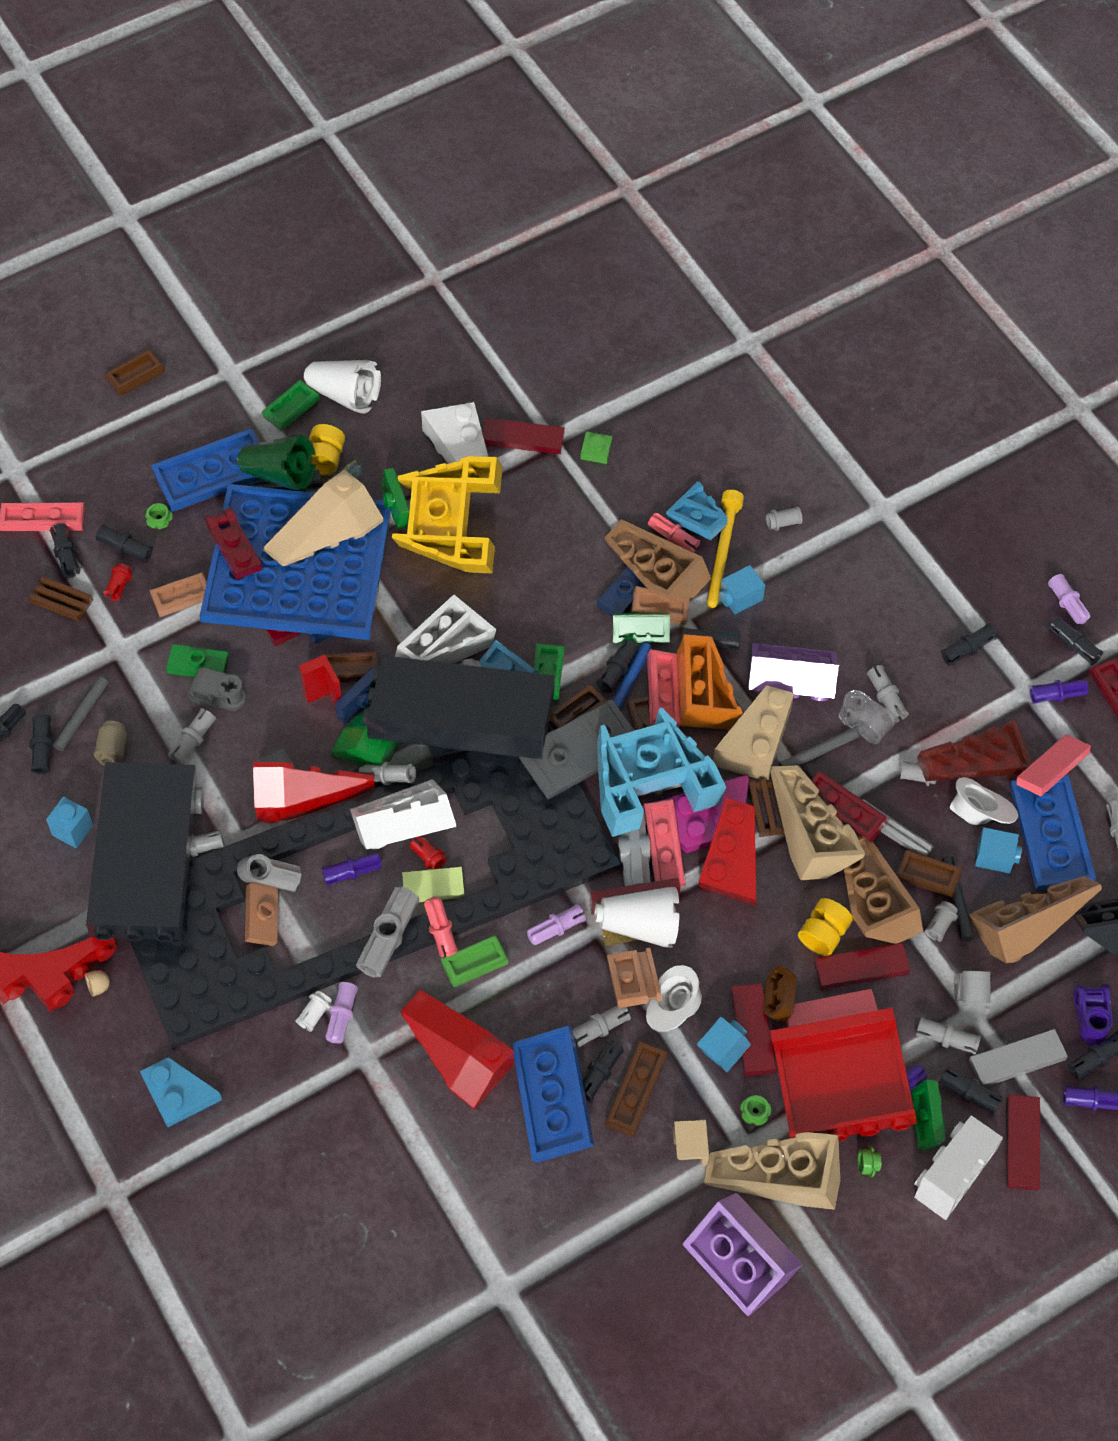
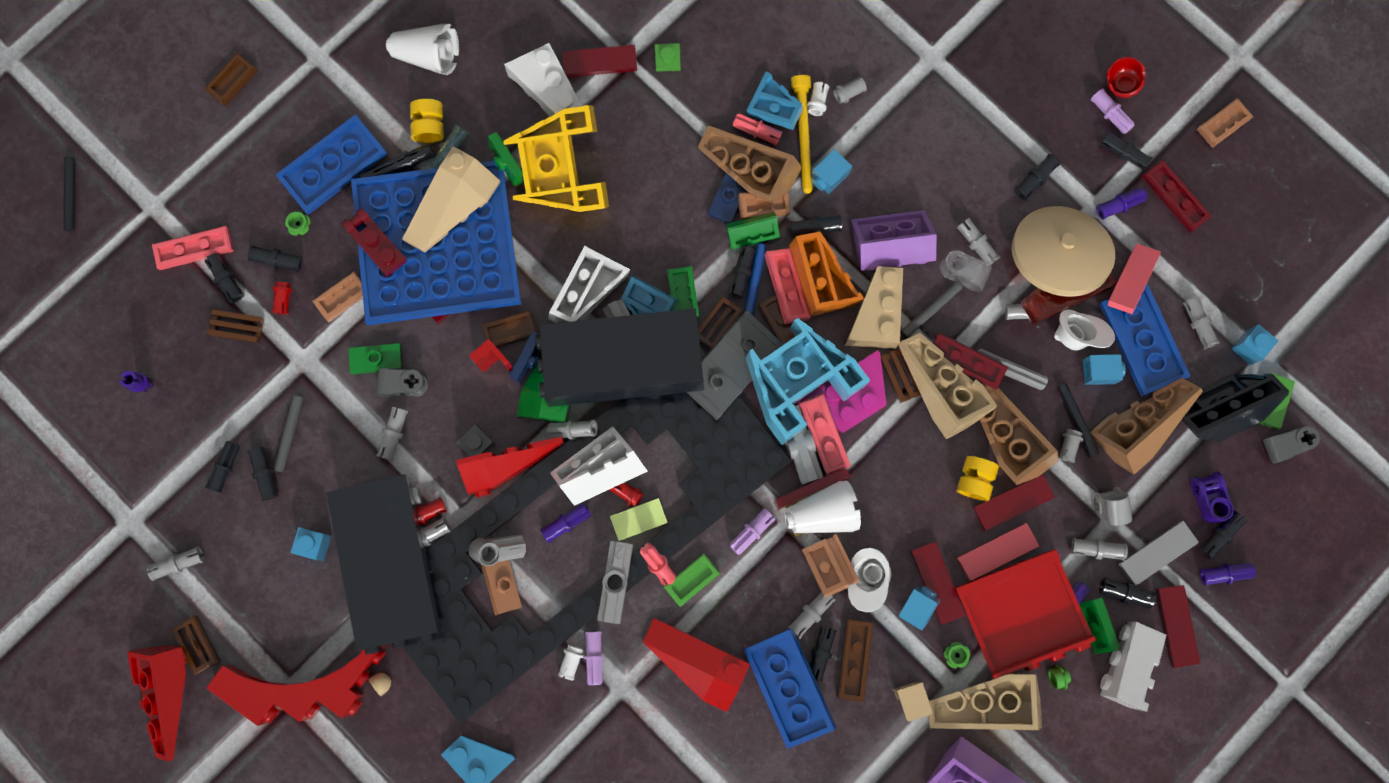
camera: 15 degrees left, 20 degrees up
dark tan brick [94,721,127,765] -> none
dark green cone [237,435,316,490] -> none
green plate [262,380,319,432] -> none
red wedge [699,798,756,906] -> none
reddish brown beam [764,966,797,1023] -> none
reddish brown tile [896,850,963,898] -> none
none -> red pin [416,497,447,524]
none -> white pin [807,82,829,116]
none -> tan dish [1012,206,1115,297]
none -> red hair [1107,56,1146,98]

